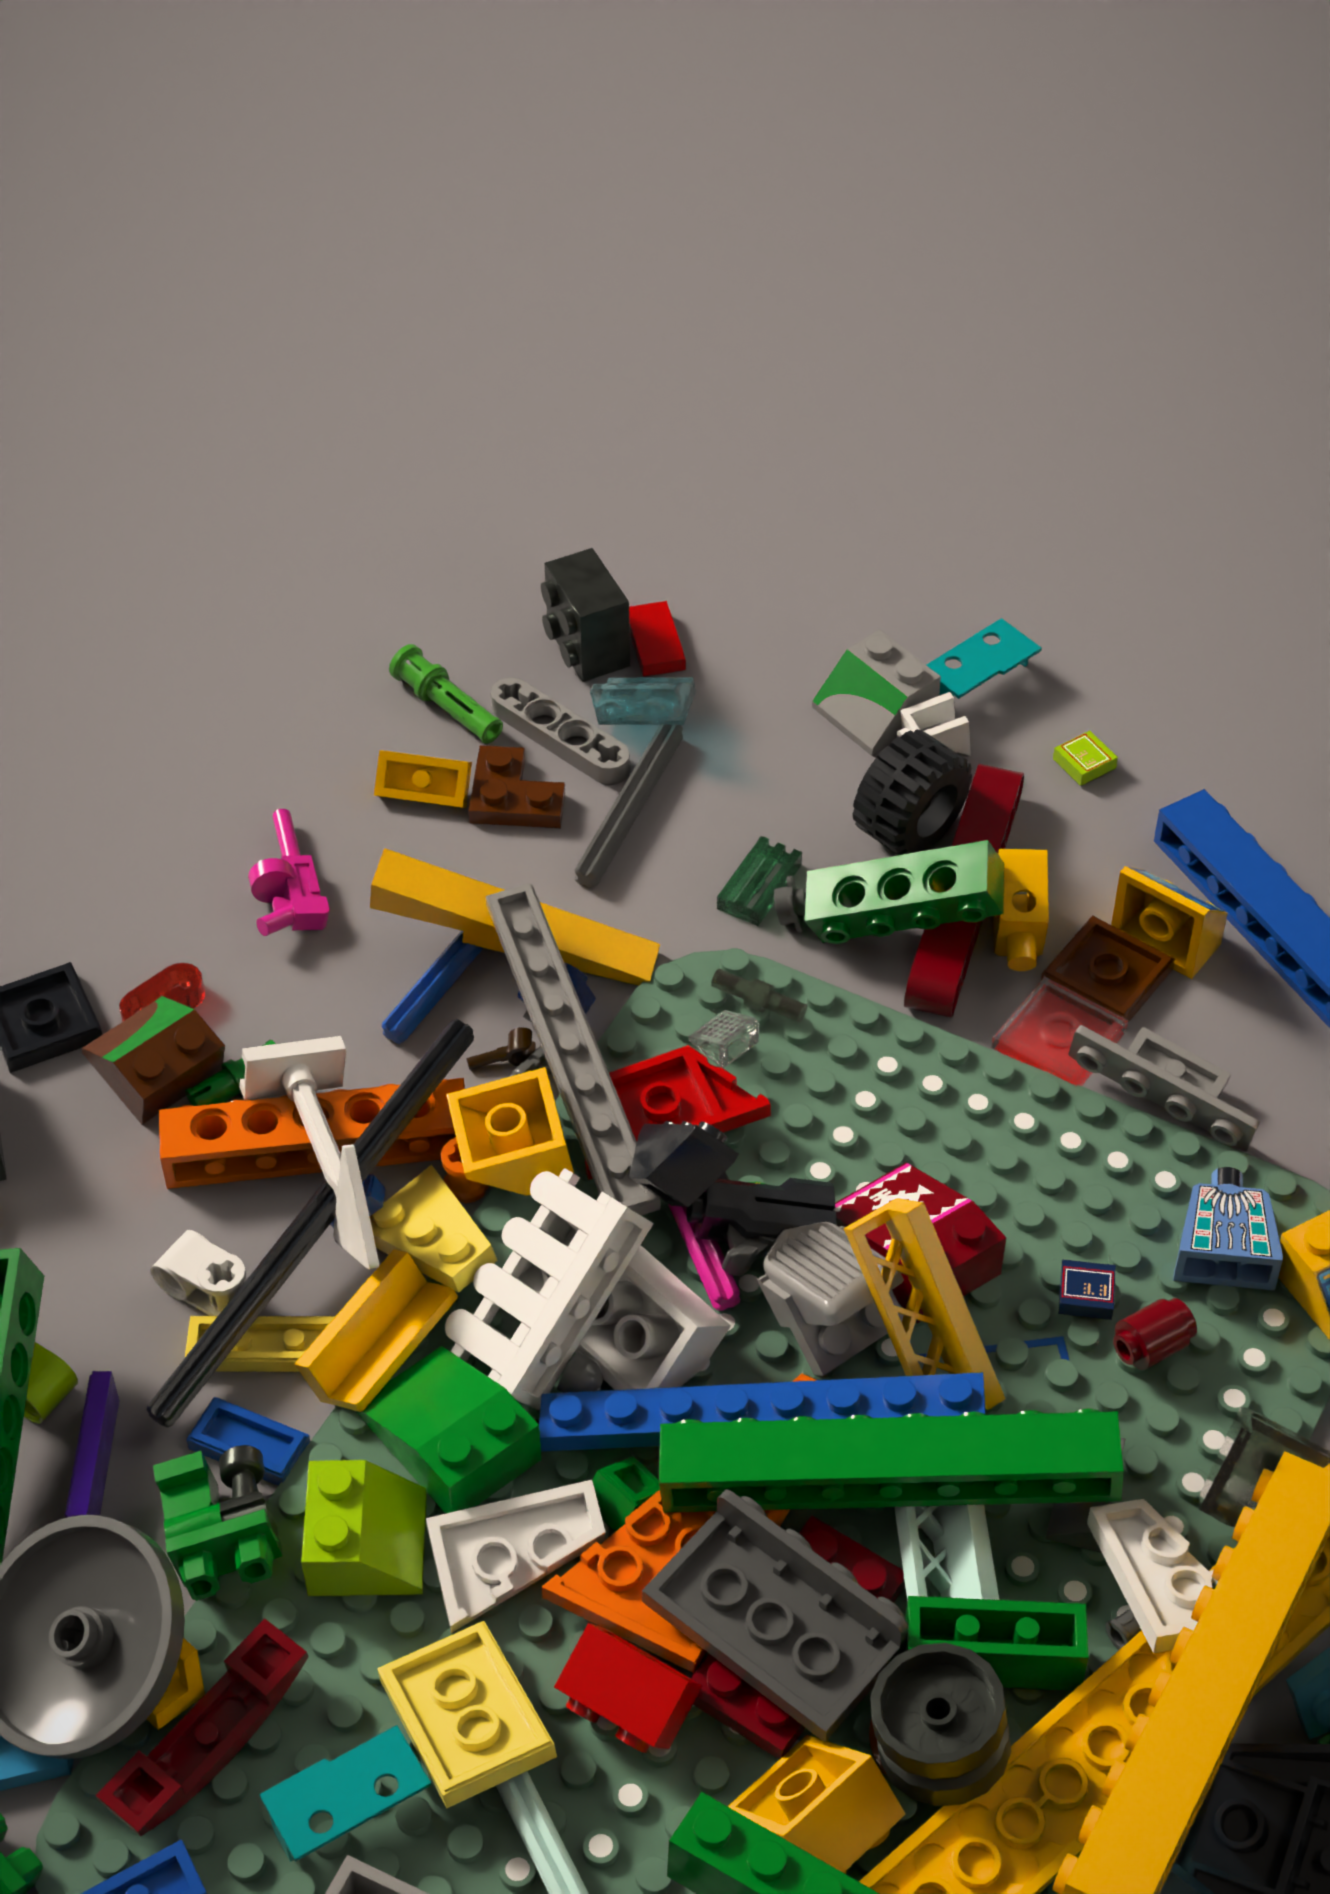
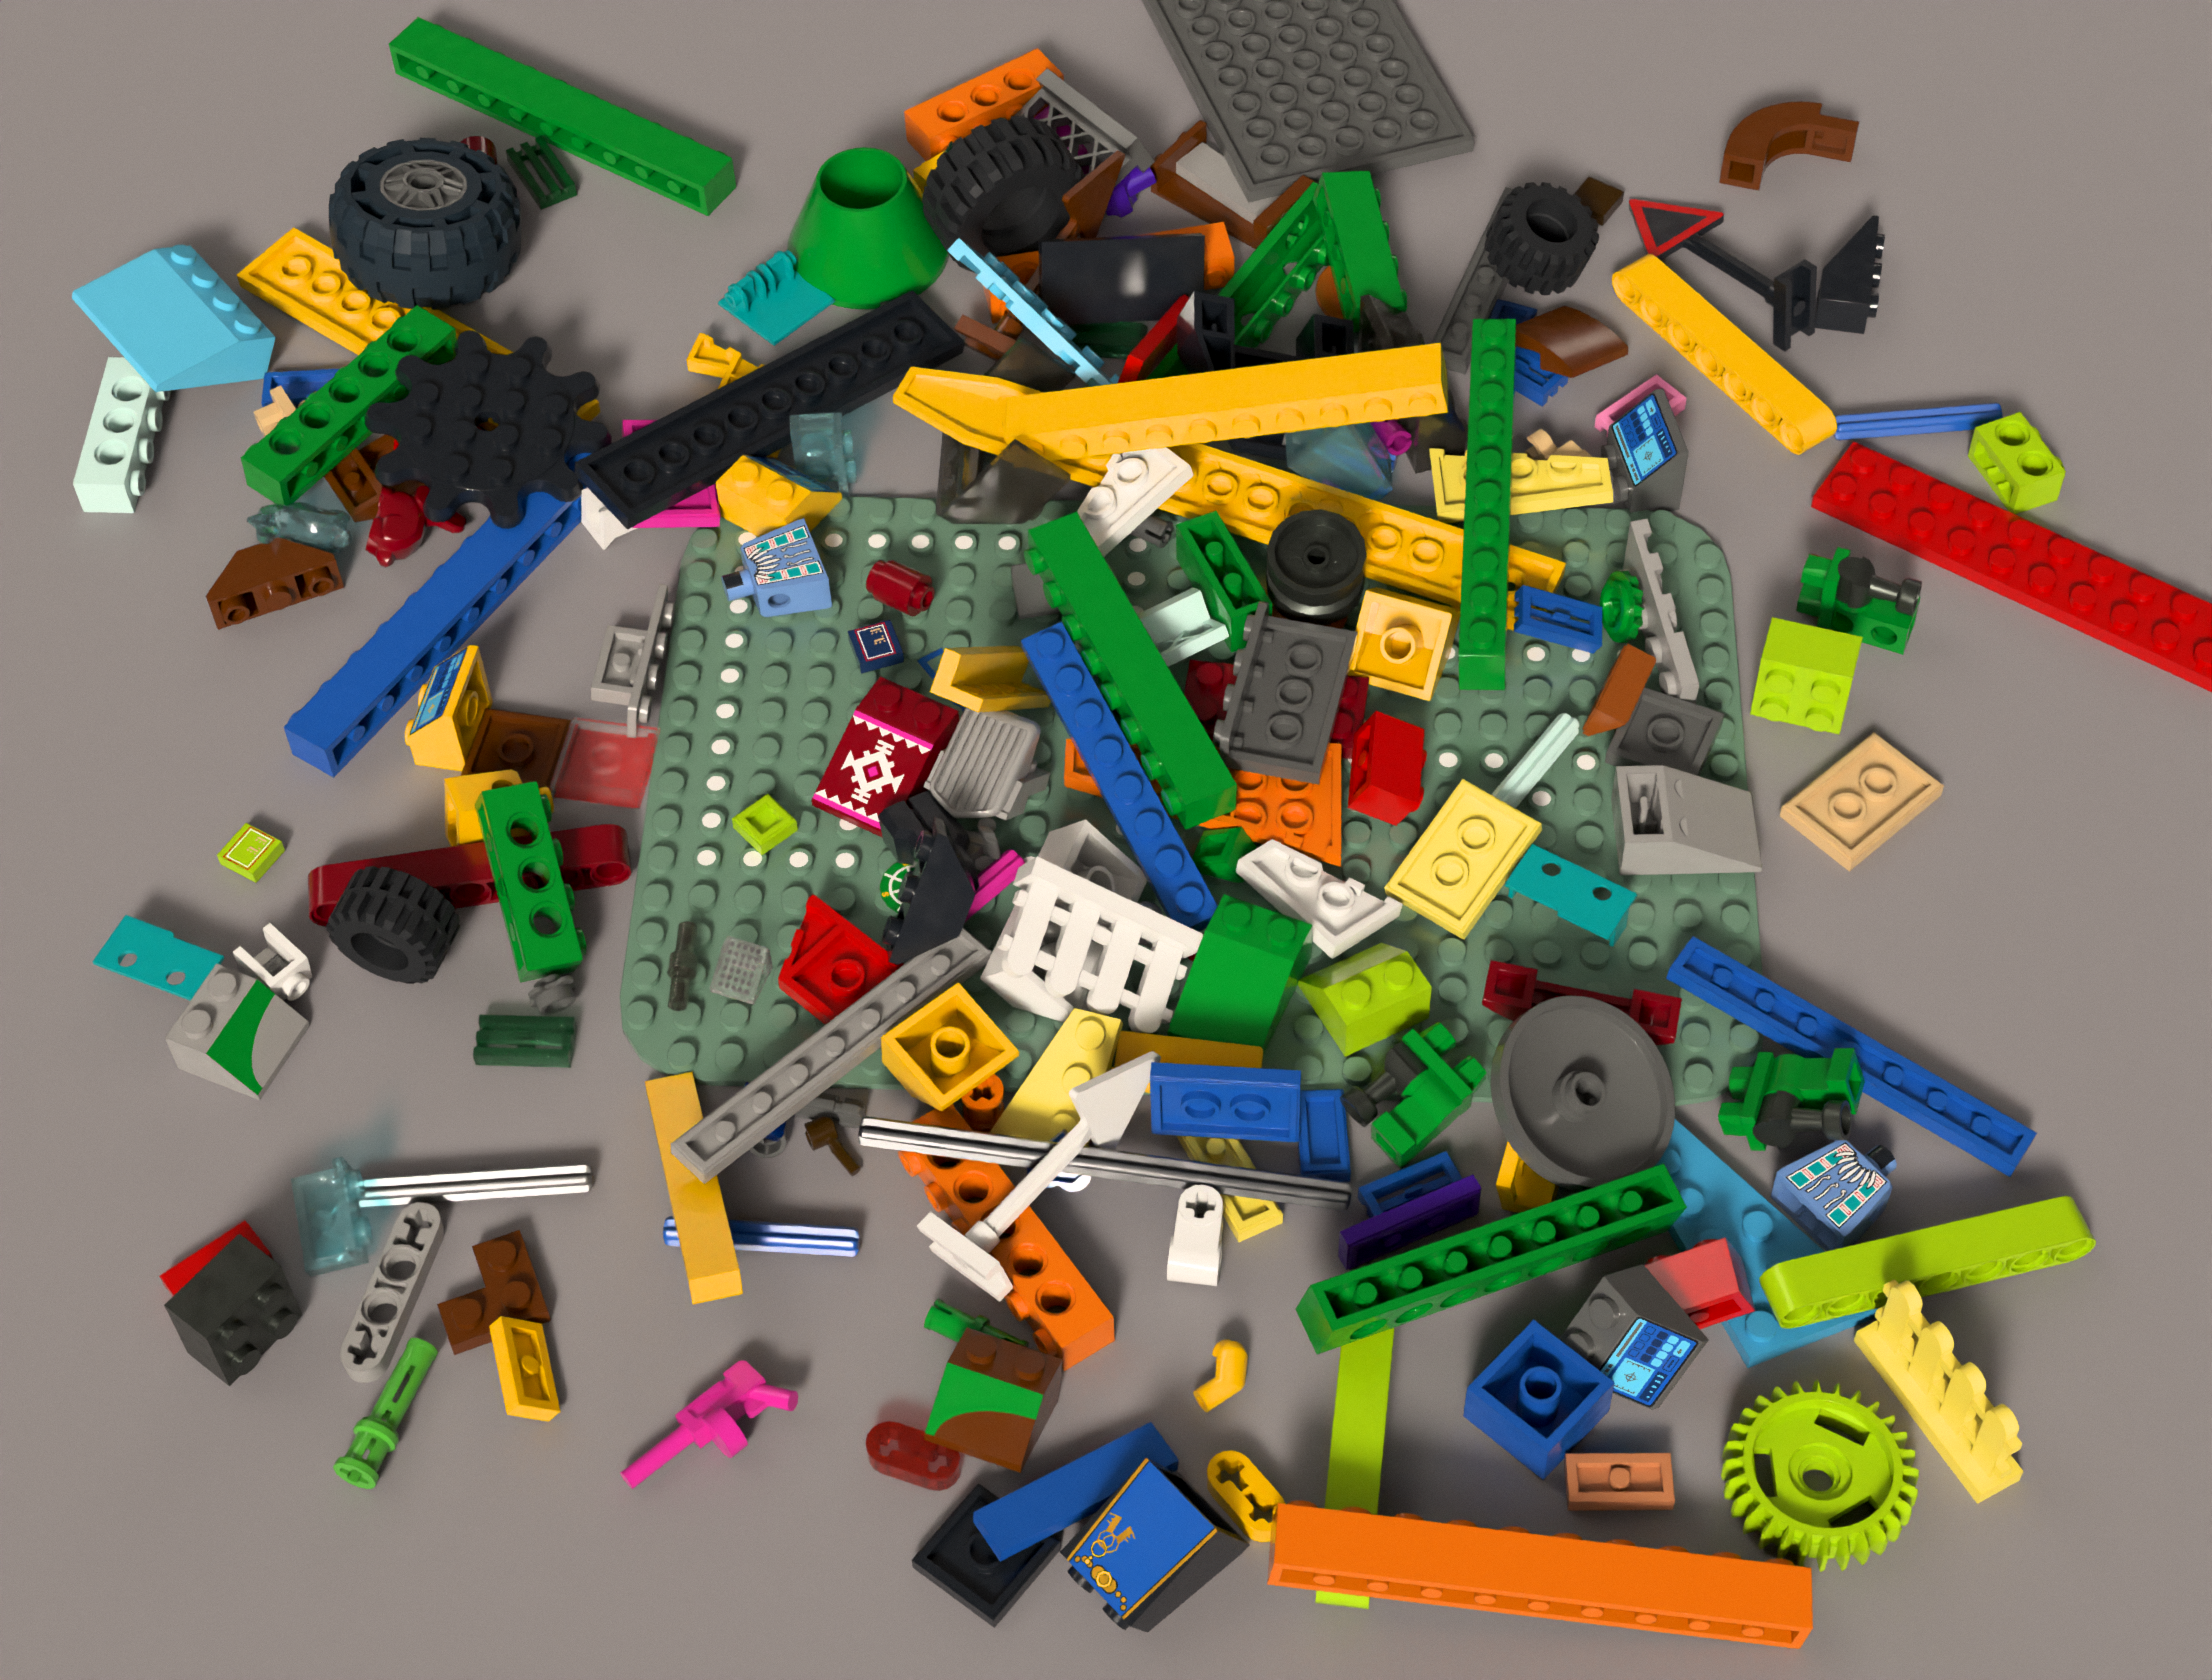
camera: 115 degrees left, 5 degrees up
none -> lime tile [732,794,798,855]
none -> blue tile [973,1422,1179,1562]
none -> blue tile [1150,1062,1301,1142]
none -> yellow arm [1193,1339,1248,1413]
none -> blue tile [1358,1151,1463,1218]

